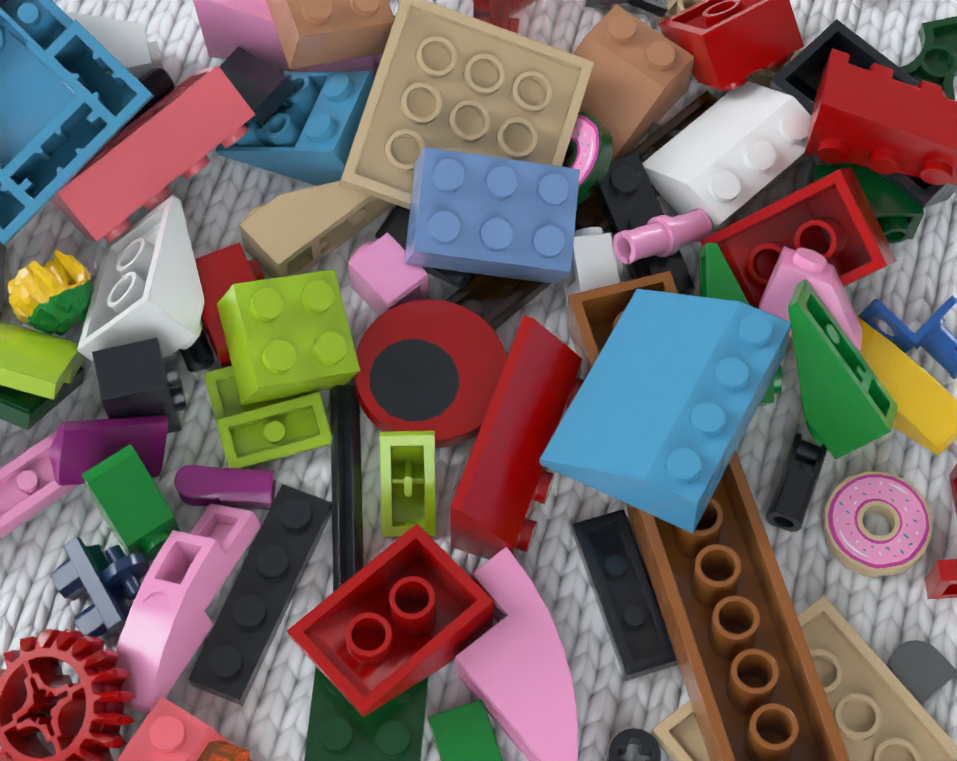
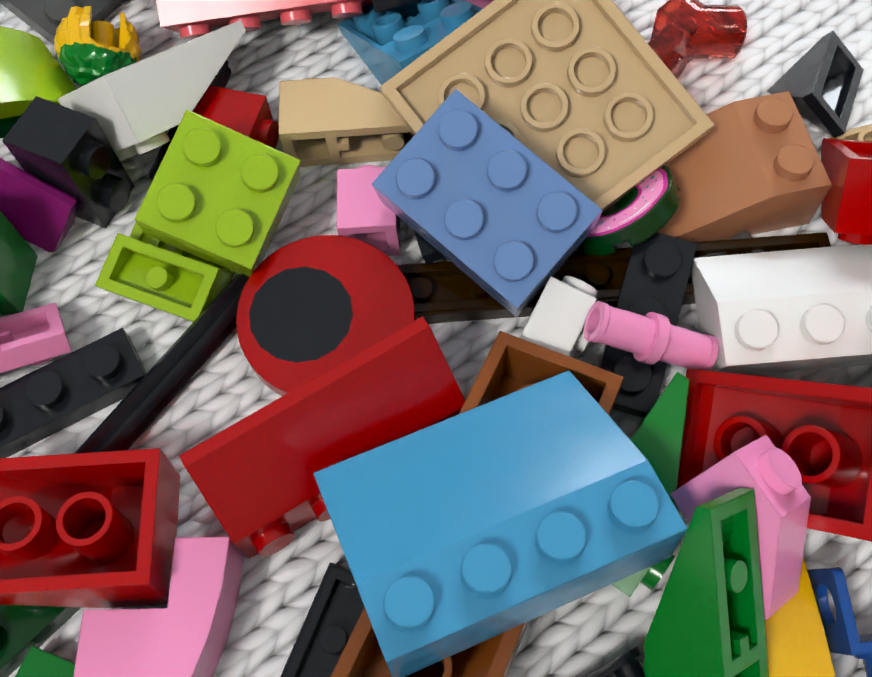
camera: 45 degrees right, 0 degrees up
magenta bar [174,465,276,510] -> none
lime slope [379,431,436,537] -> none

